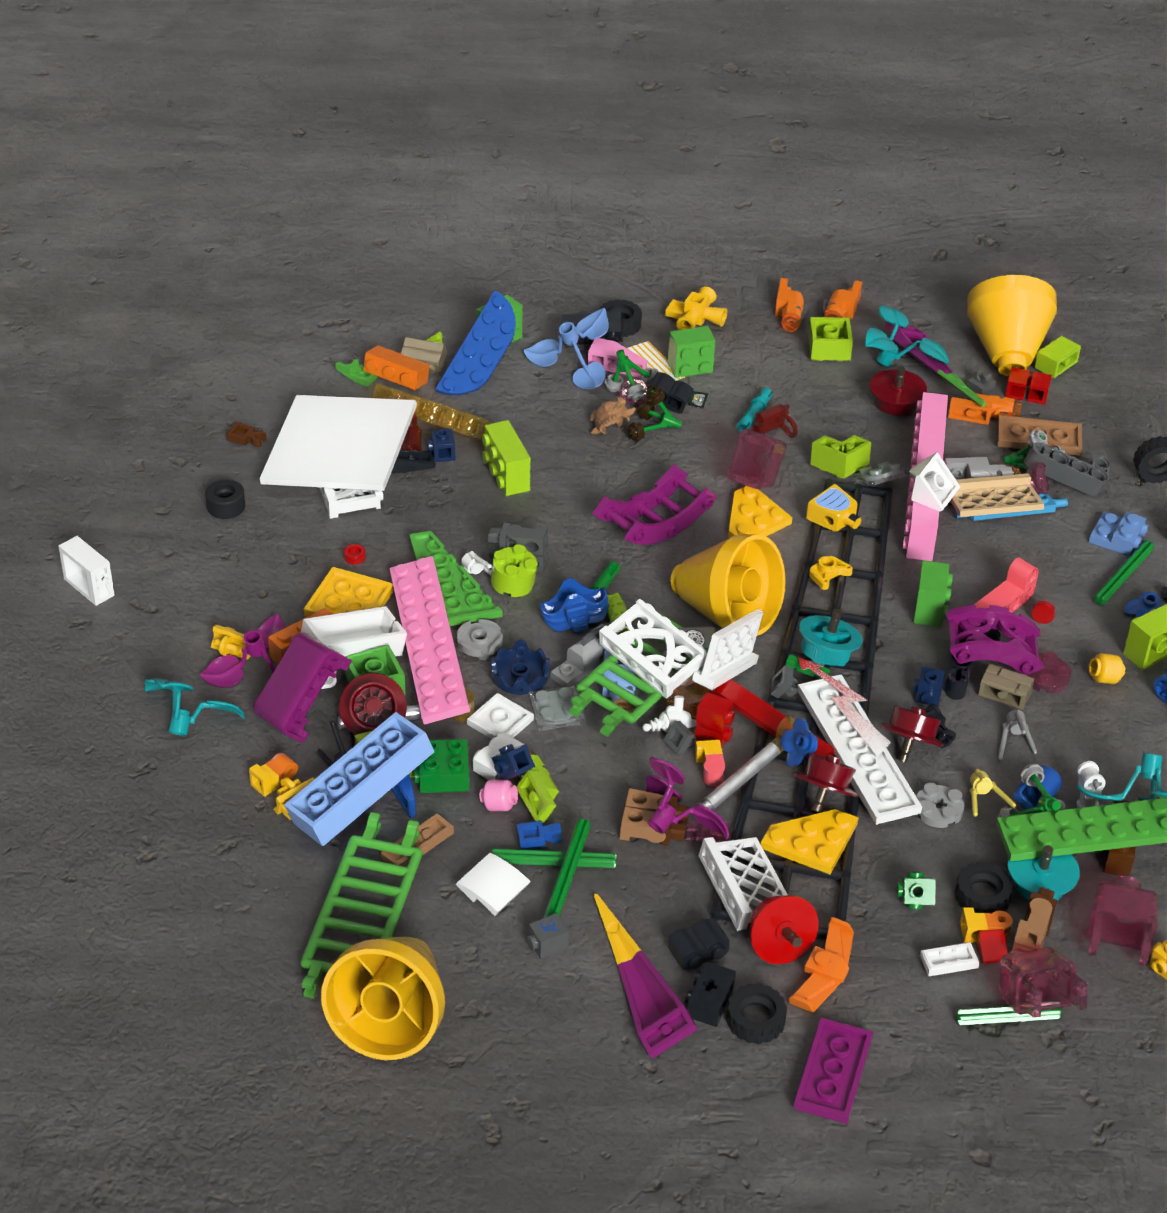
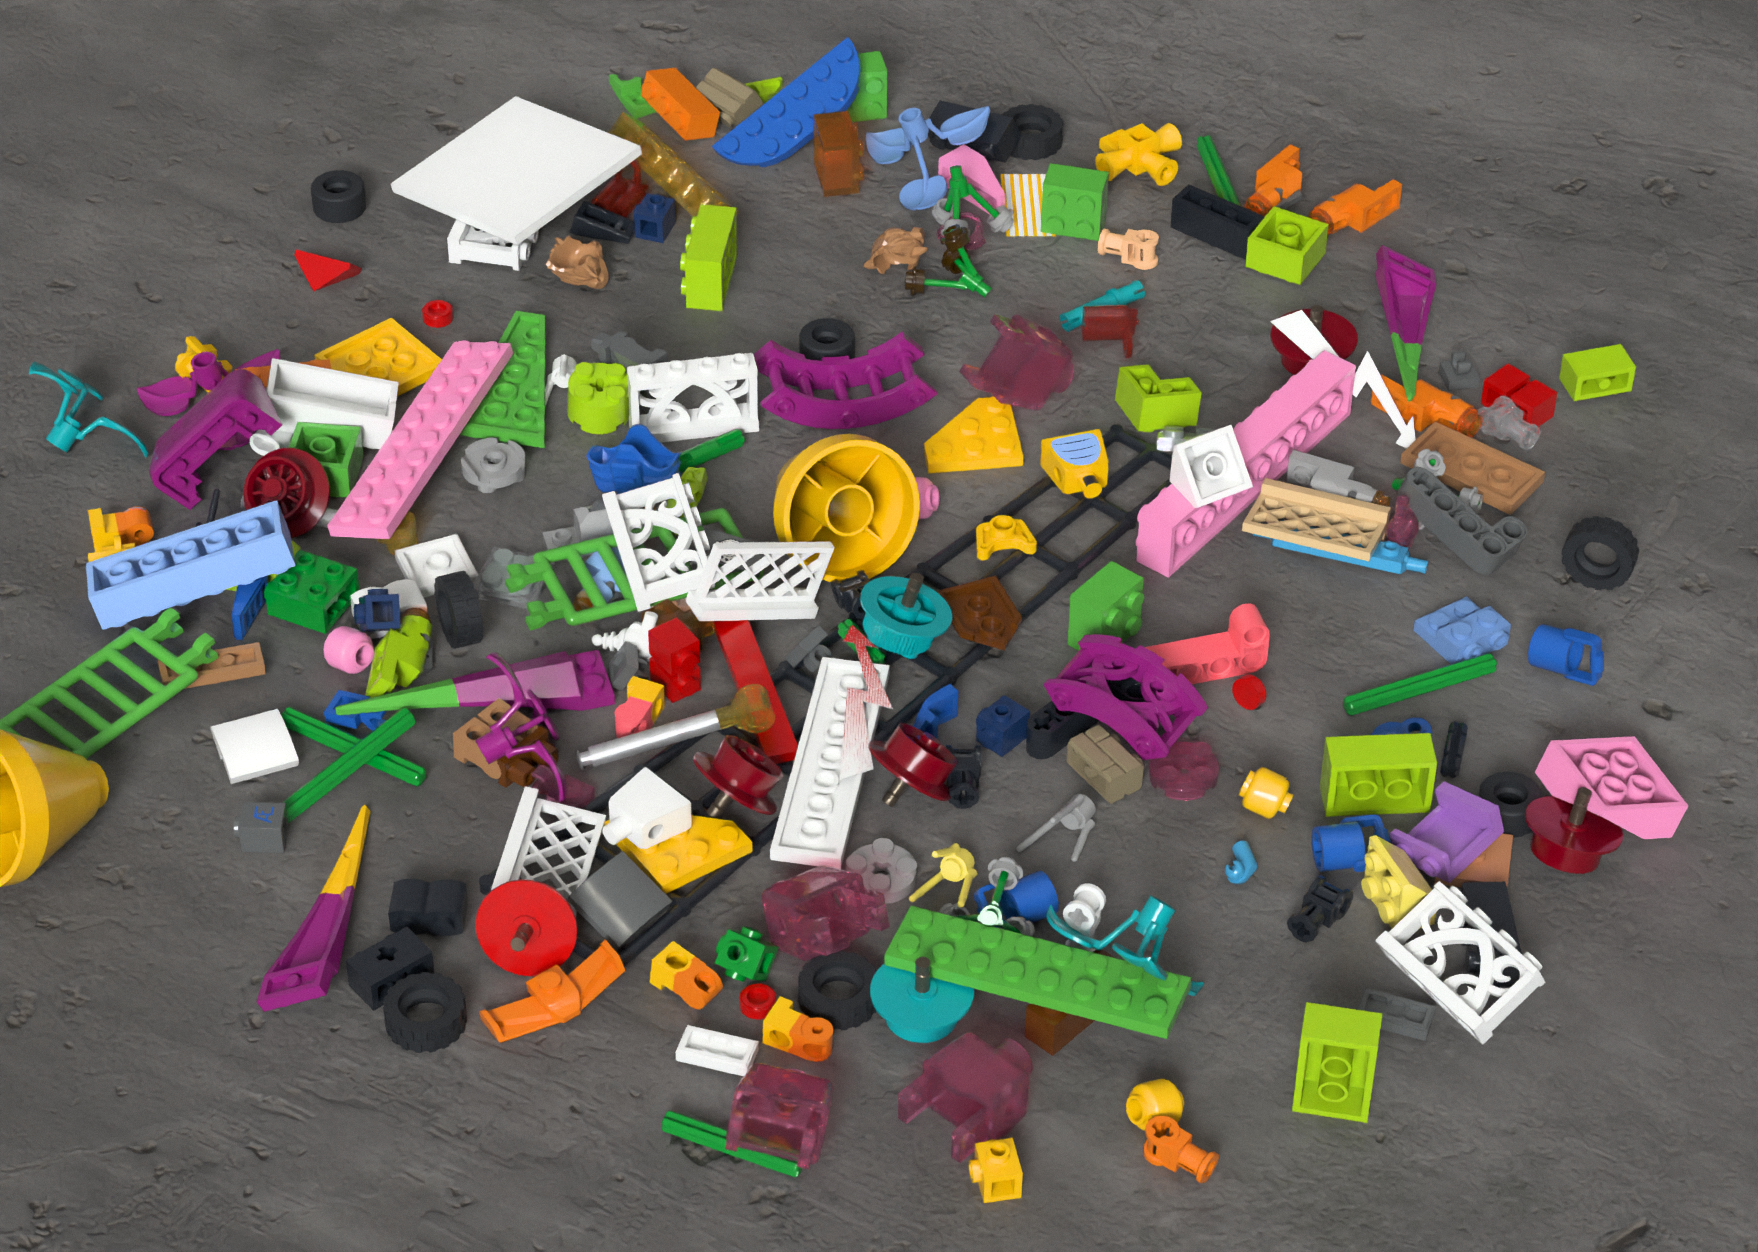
camera: 30 degrees right, 0 degrees up
white window [58,536,115,606] -> none
reddish brown plate [226,422,267,447] -> none
dark blue plate [491,640,550,695] -> none
black brick [648,372,694,413] -> none
sticker [688,391,708,408] -> none
blue plate [780,718,818,767] -> none
magenta plate [793,1018,873,1124] -> none
teal plant [865,305,949,367] -> none
yellow cone [967,275,1057,377] -> none
red slope [976,929,1008,964] -> none
medium nougat hips [1010,887,1057,968] -> none
none -> slope [294,250,362,291]
none -> magenta plate [335,650,615,715]
none -> black tyre [434,571,483,649]
none -> medium nougat hair [546,236,608,289]
none -> dark grey slope [566,851,673,950]
none -> white torso [602,767,692,849]
none -> white fence [627,353,759,443]
none -> leg [649,941,723,1010]
none -> red tile [739,983,776,1020]
none -> clear pink piece [762,865,890,961]
none -> black tyre [799,318,855,361]
none -> clear orange brick [813,111,864,197]
none -> black connector [831,570,869,620]
none -> blue slope [913,684,958,738]
none -> reddish brown tile [936,575,1022,651]
none -> light nougat connector [1098,228,1159,270]
none -> black brick [1170,184,1265,260]
none -> green axle [1197,135,1241,206]
none -> dark azure arm [1225,841,1258,884]
none -> white sticker [1270,310,1416,448]
none -> clear connector [1475,396,1541,451]

